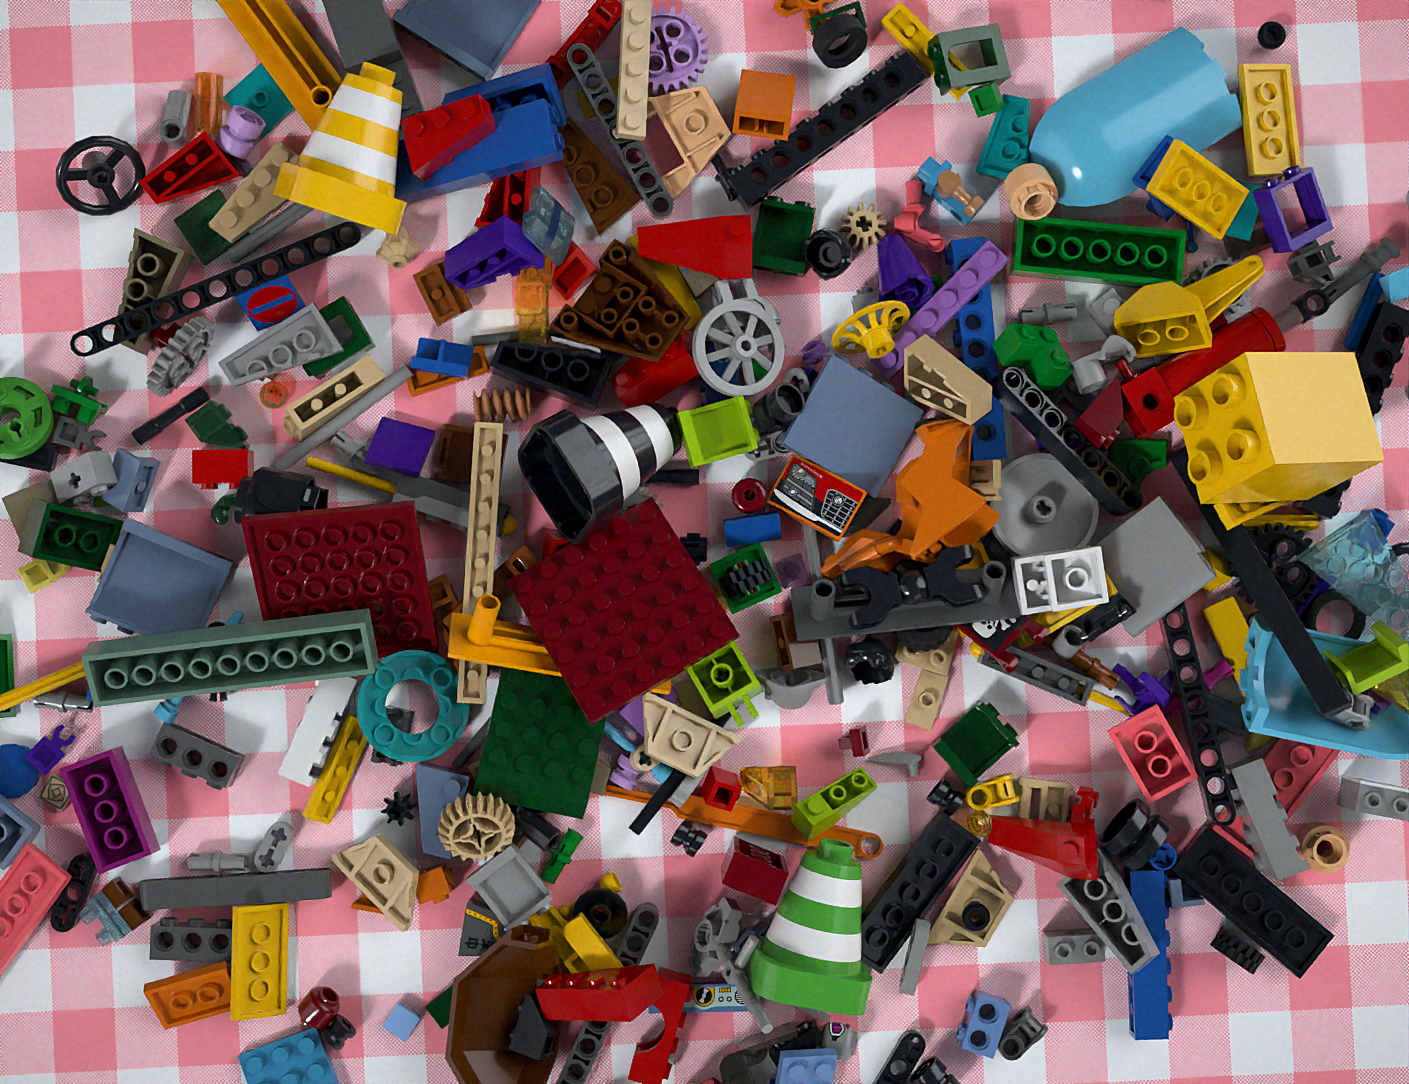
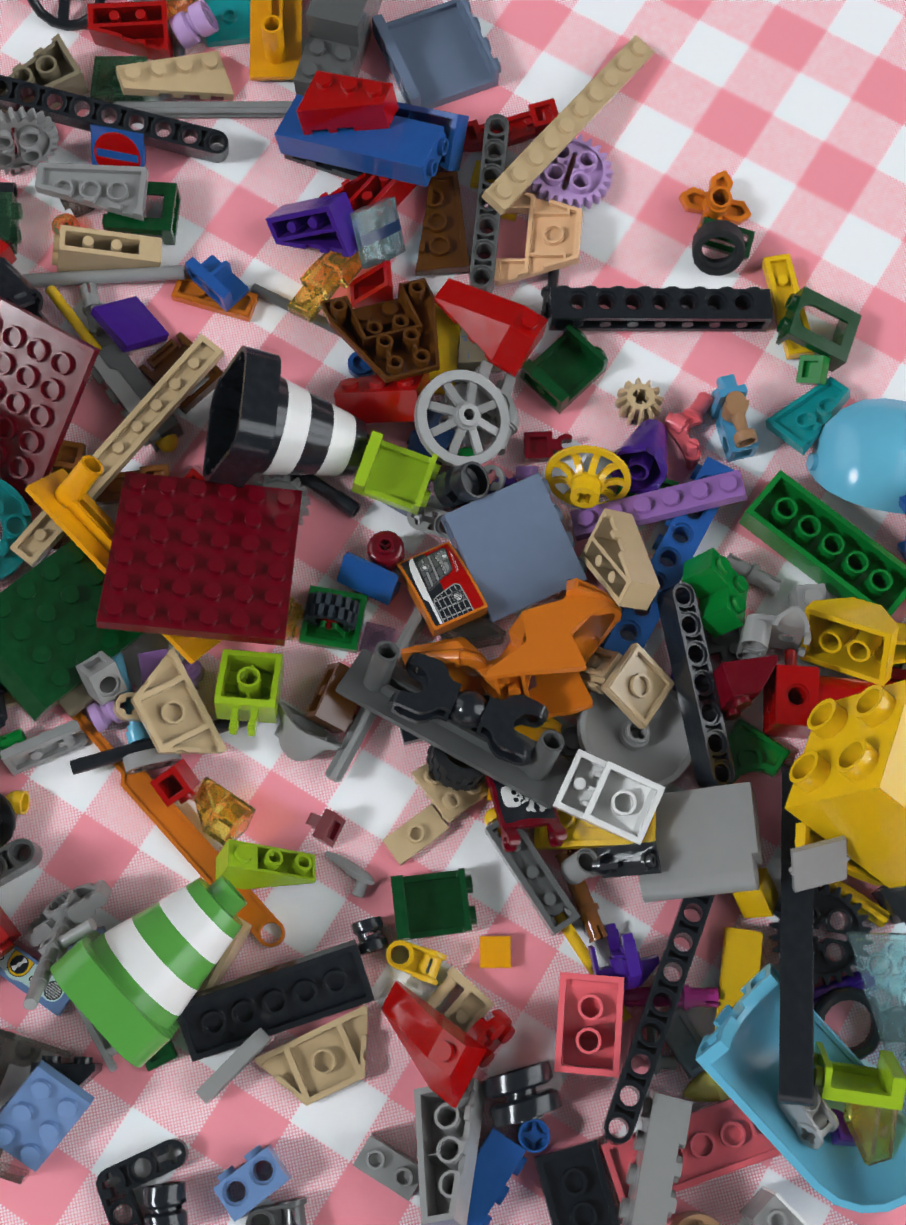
camera: 30 degrees right, 15 degrees down
yellow cone [273,62,407,235] -> none
tan rock [376,226,420,269] -> none
dark orange plate [412,261,474,326] -> none
nougat piece [473,386,532,423] -> none
black wedge [490,340,614,412] -> none
white sticker [551,336,601,354] -> none
black wheel [670,819,708,858] -> none
black gear [679,533,707,566] -> none
dark red brick [721,836,789,906] -> none
orange brick [732,69,797,141] -> none
black hair [802,228,852,281] -> none
light grey head [817,1022,858,1061] -> none
black hair [844,636,895,685] -> none
black plate [961,902,990,931] -> none
clear yellow plate [967,810,992,837] -> none
light nougat piece [1004,163,1058,220] -> none
sand blue panel [1164,875,1205,909] -> none
none -> light grey hinge [0,720,89,776]
none -> light grey brick [75,651,128,705]
none -> light orange tile [479,936,511,969]
none -> dark red plate [523,431,572,462]
none -> tan plate [601,643,675,729]
none -> light grey piece [788,835,850,893]

